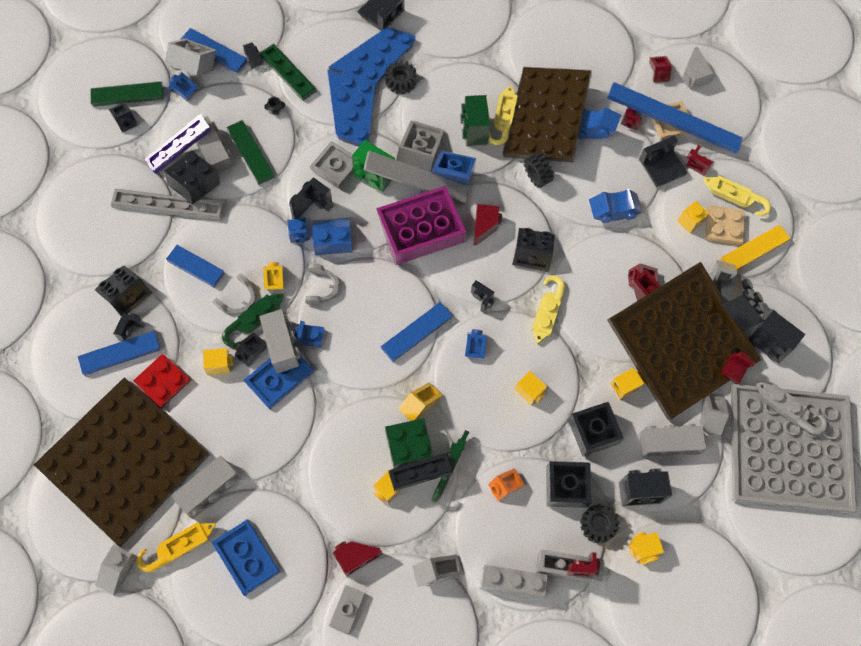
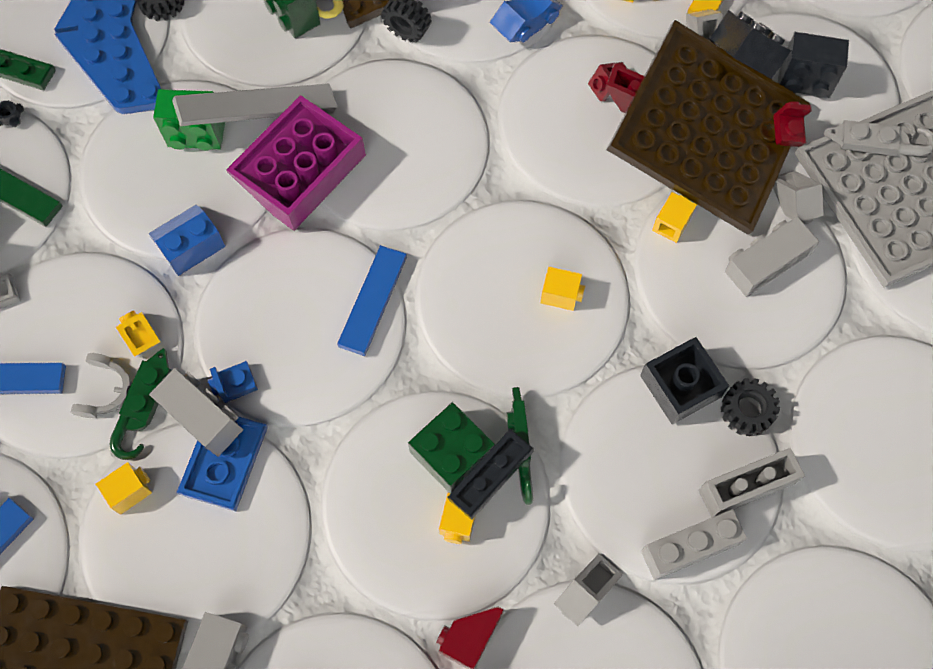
camera: 25 degrees left, 0 degrees up
red plate [133,353,191,409] -> none
black bracket [235,332,267,367] -> none
blue bracket [287,217,309,243] -> none
black bracket [289,177,333,219] -> none
light grey piece [305,264,339,305] -> none
light grey plate [310,141,353,188] -> none
light grey slope [396,120,444,172] -> none
yellow slope [399,382,443,421] -> none
blue slope [433,151,476,186] -> none
blue bracket [465,329,487,359] -> none
black bracket [471,280,495,313] -> none
dark red slope [473,204,502,245] -> none
orange bracket [488,468,525,501] -> none
black bracket [512,228,555,272] -> none
light yellow plate [531,276,565,344] -> none
dark red bracket [567,552,600,577] -> none
black brick [568,401,624,457] -> none
black brick [619,468,672,506] -> none
yellow brick [628,531,664,565] -> none

